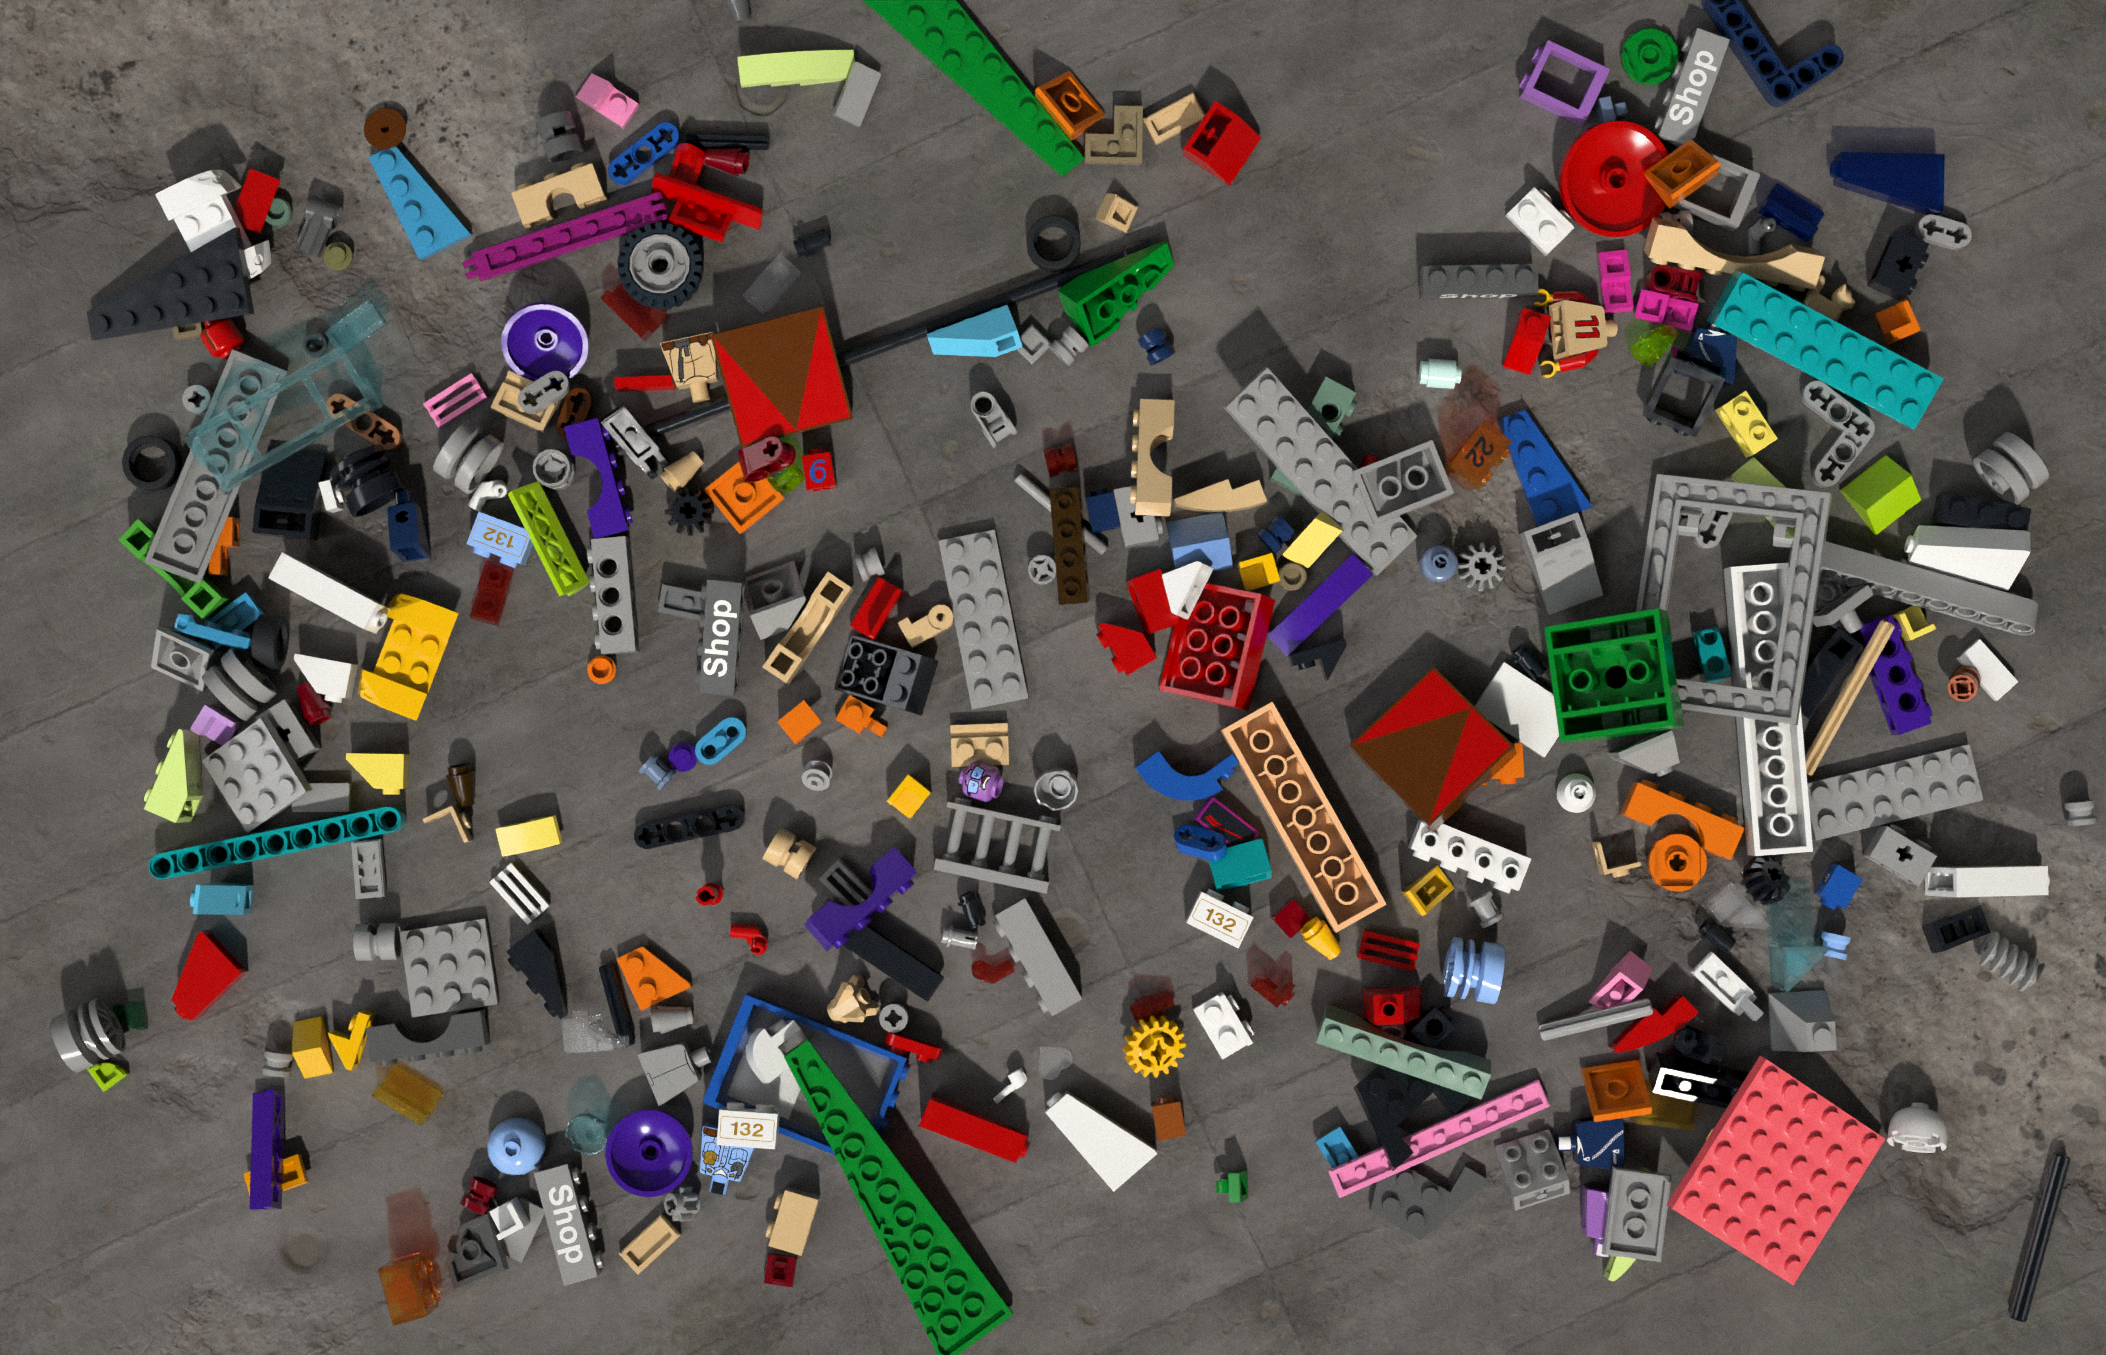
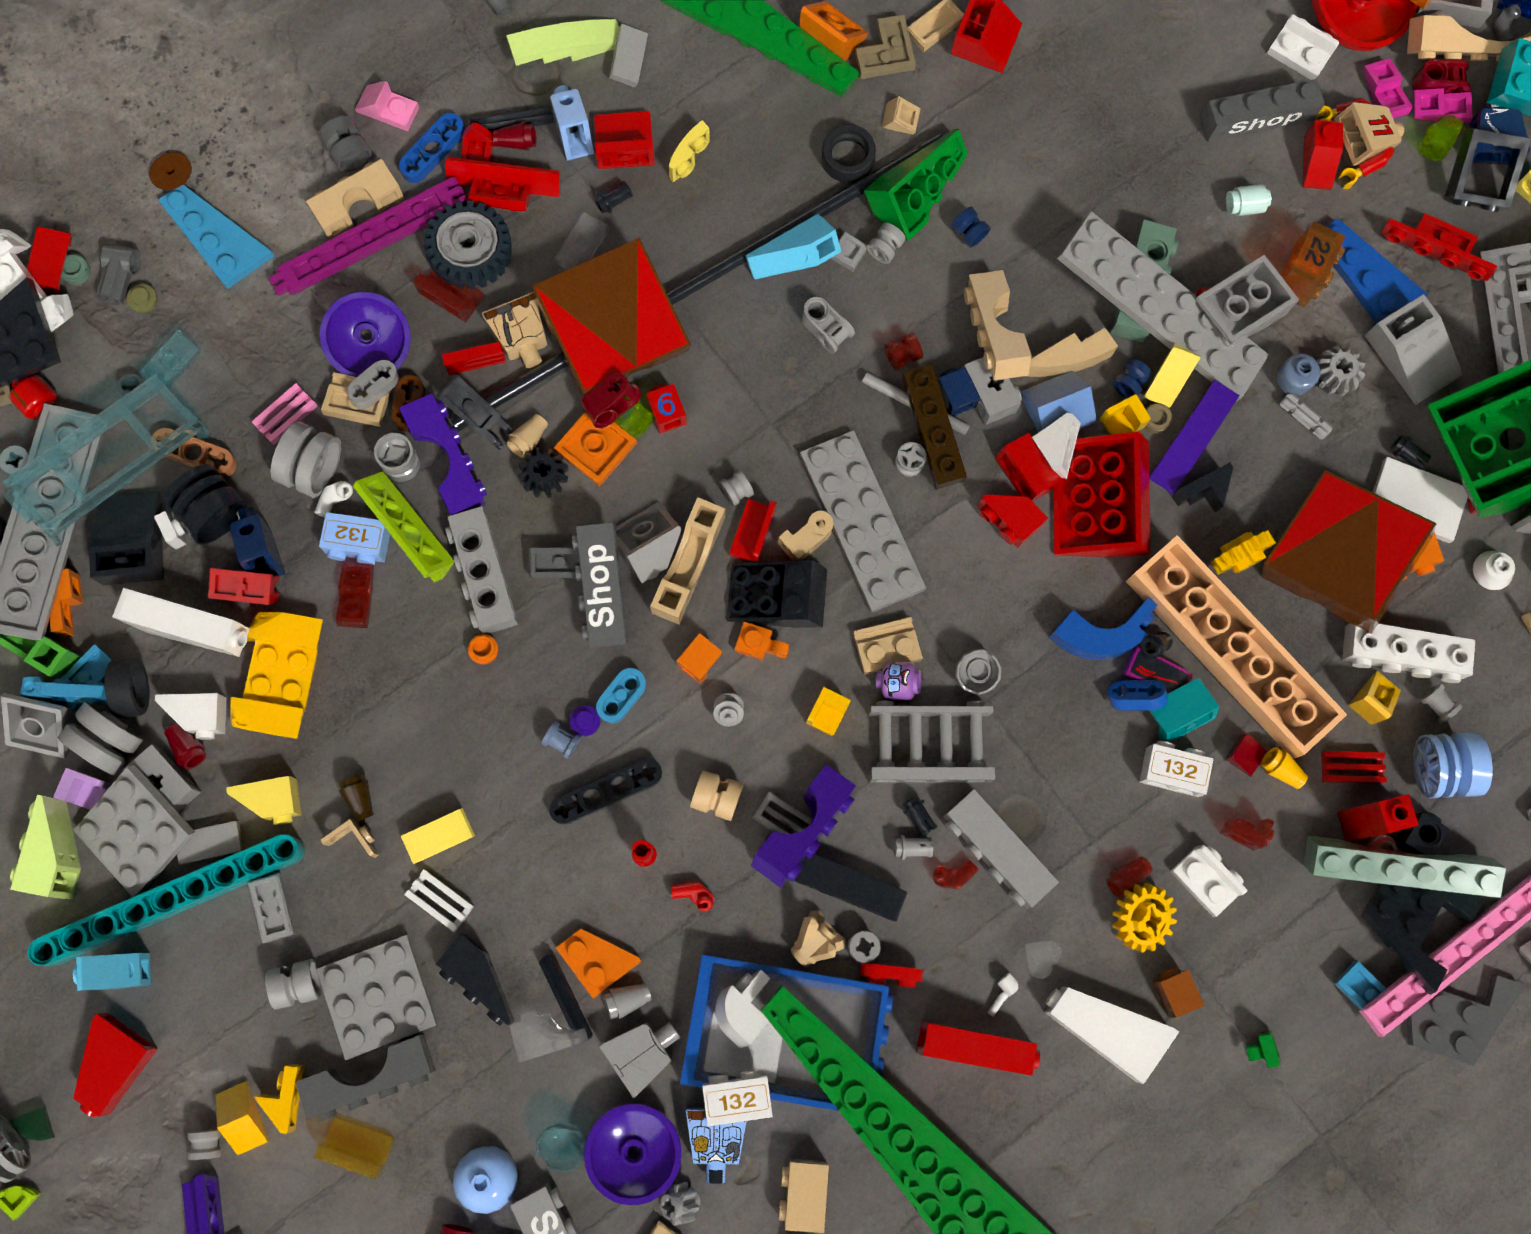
camera: 20 degrees left, 10 degrees down
none -> red hinge [208,568,280,605]
none -> light blue torso [550,85,594,161]
none -> red bracket [594,111,655,170]
none -> light yellow slope [669,120,710,182]
none -> black pin [1141,632,1173,658]
none -> yellow gear [1210,530,1276,575]
none -> light grey axle [1280,393,1333,439]
none -> red bracket [1381,213,1497,281]

